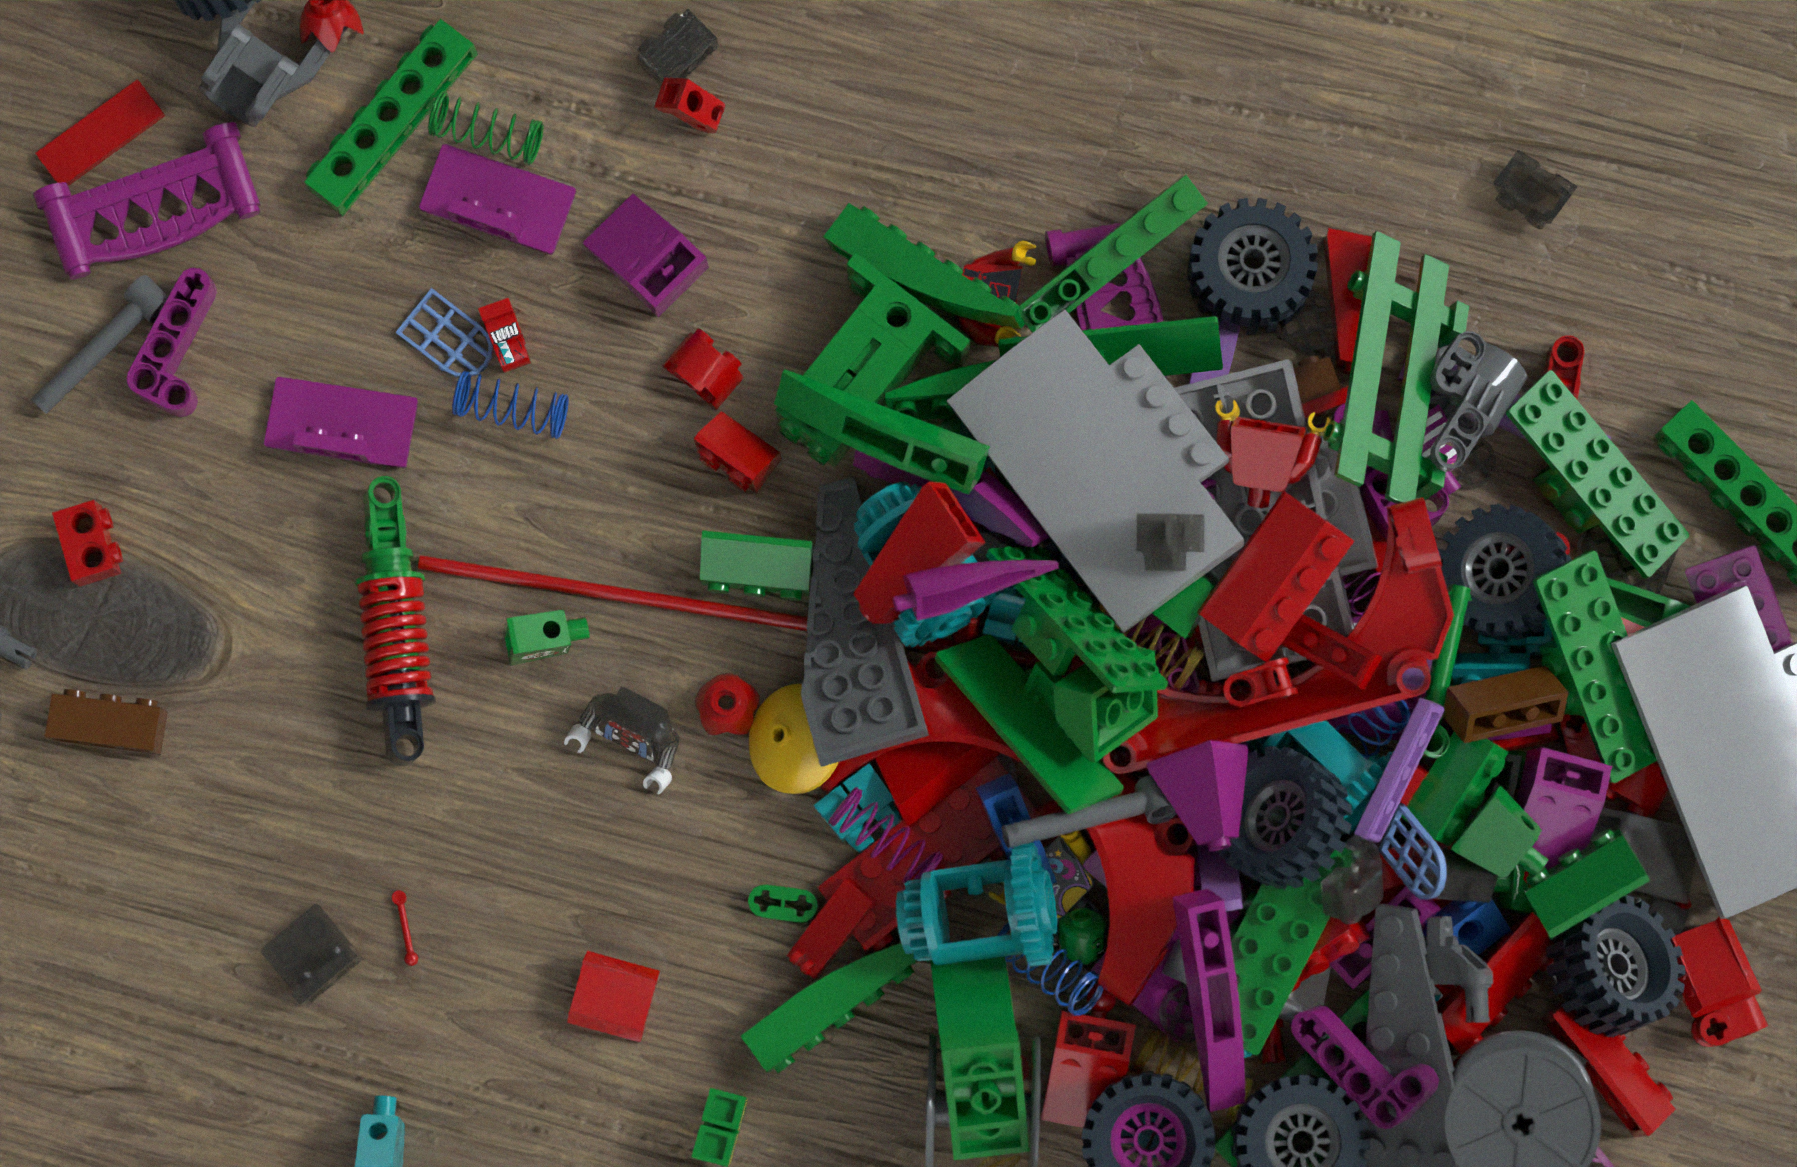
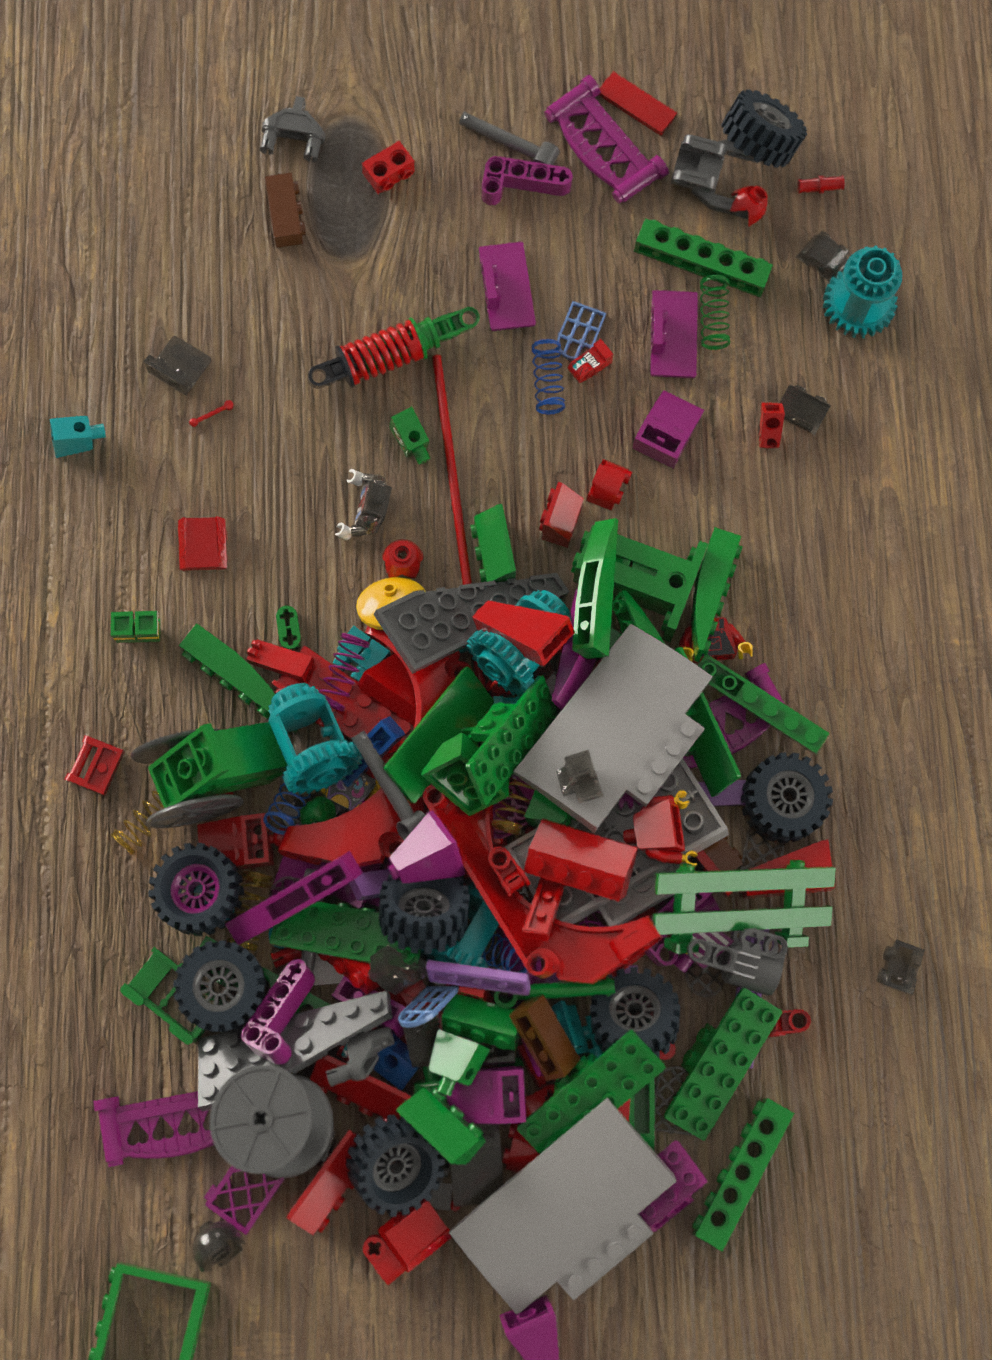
camera: 65 degrees right, 5 degrees down
magenta piece [893,560,1058,621] -> none

